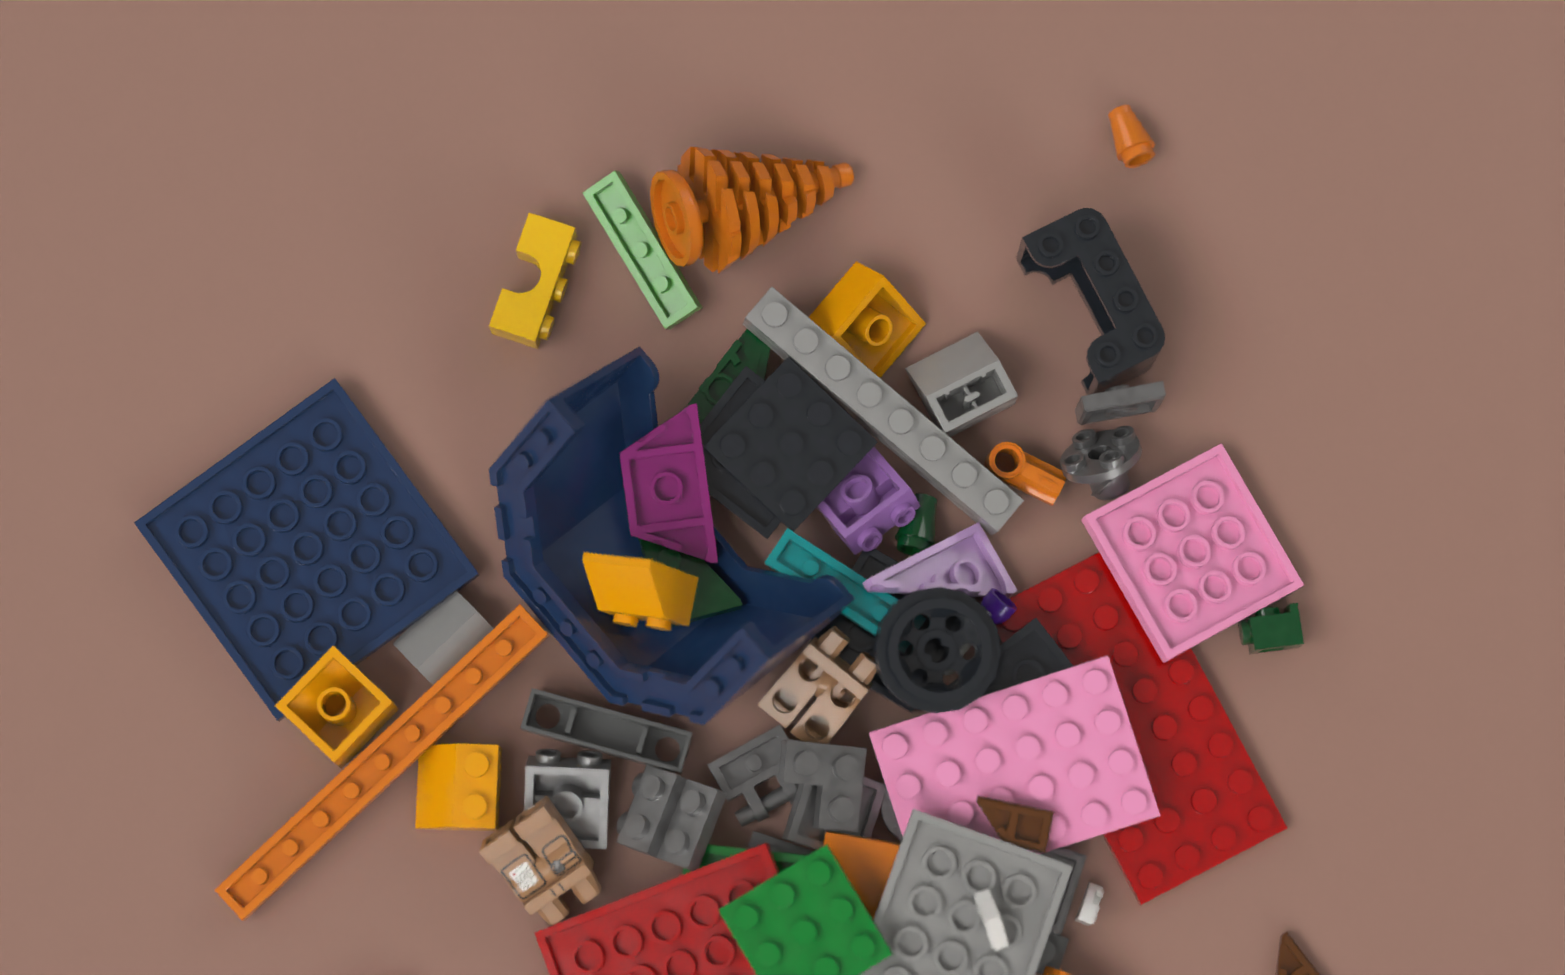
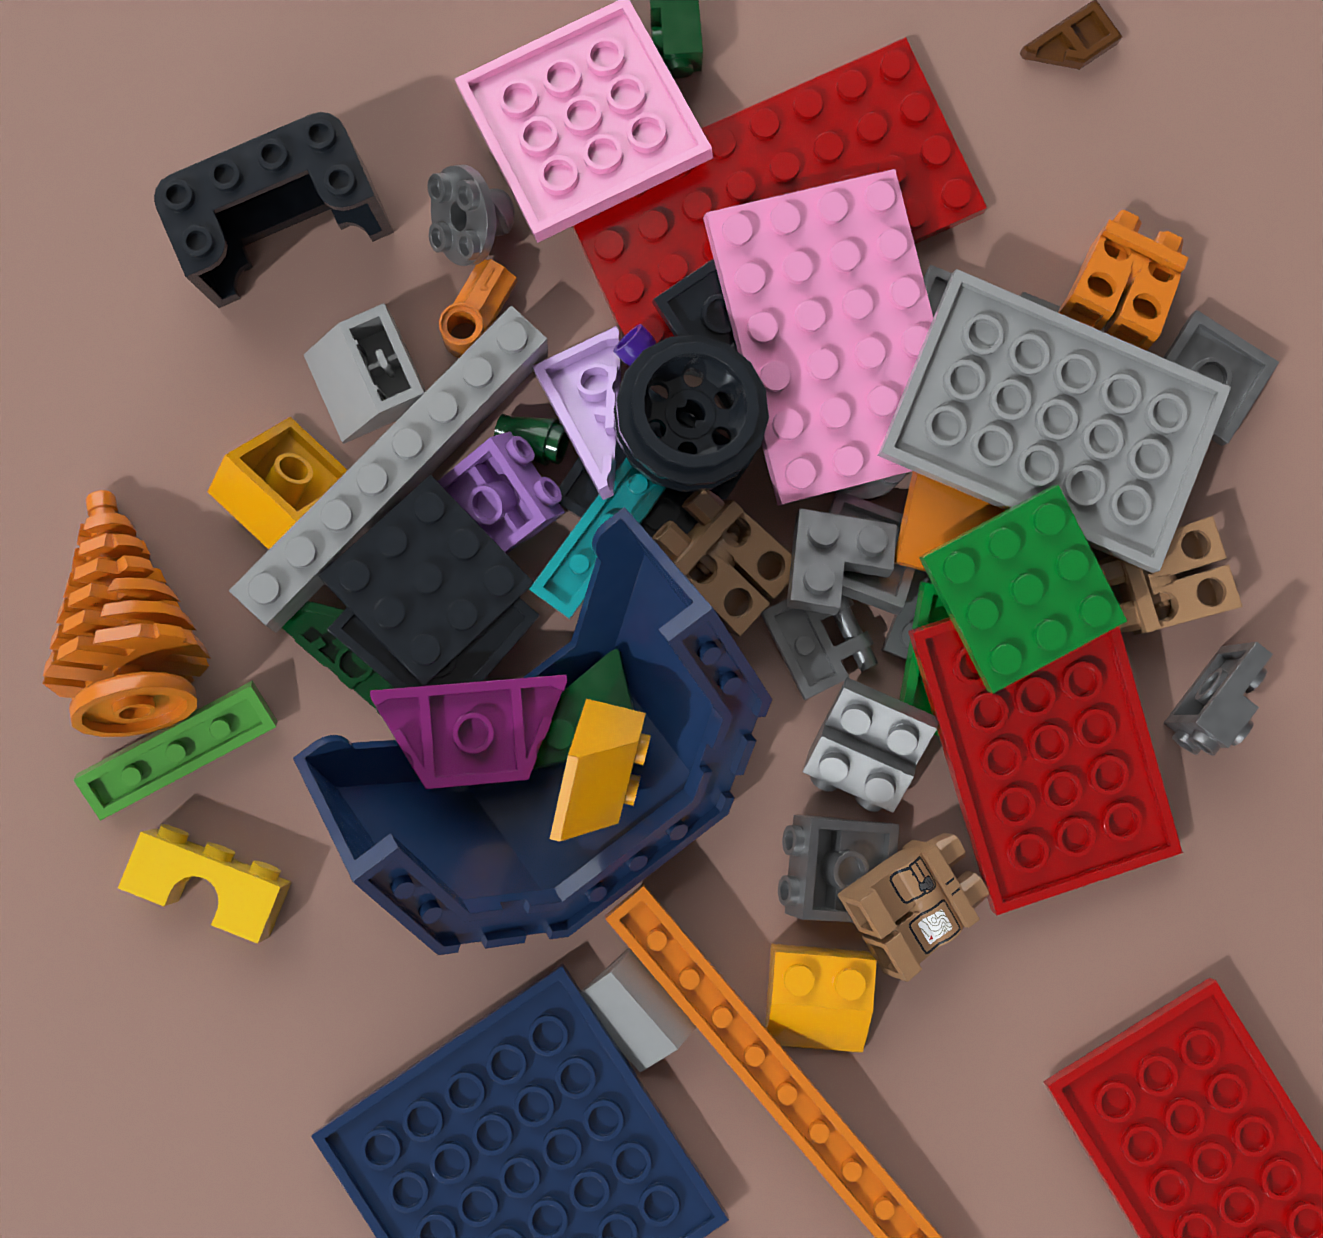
camera: 90 degrees left, 5 degrees up
light orange slope [275,646,399,769] -> none
dark grey piece [521,688,693,775] -> none
white tile [974,889,1009,951] -> none
reddish brown tile [976,795,1054,853] -> none
white tile [1074,882,1104,926] -> none
flat silver plate [1075,381,1166,425] -> none
orange cone [1108,105,1155,168] -> none

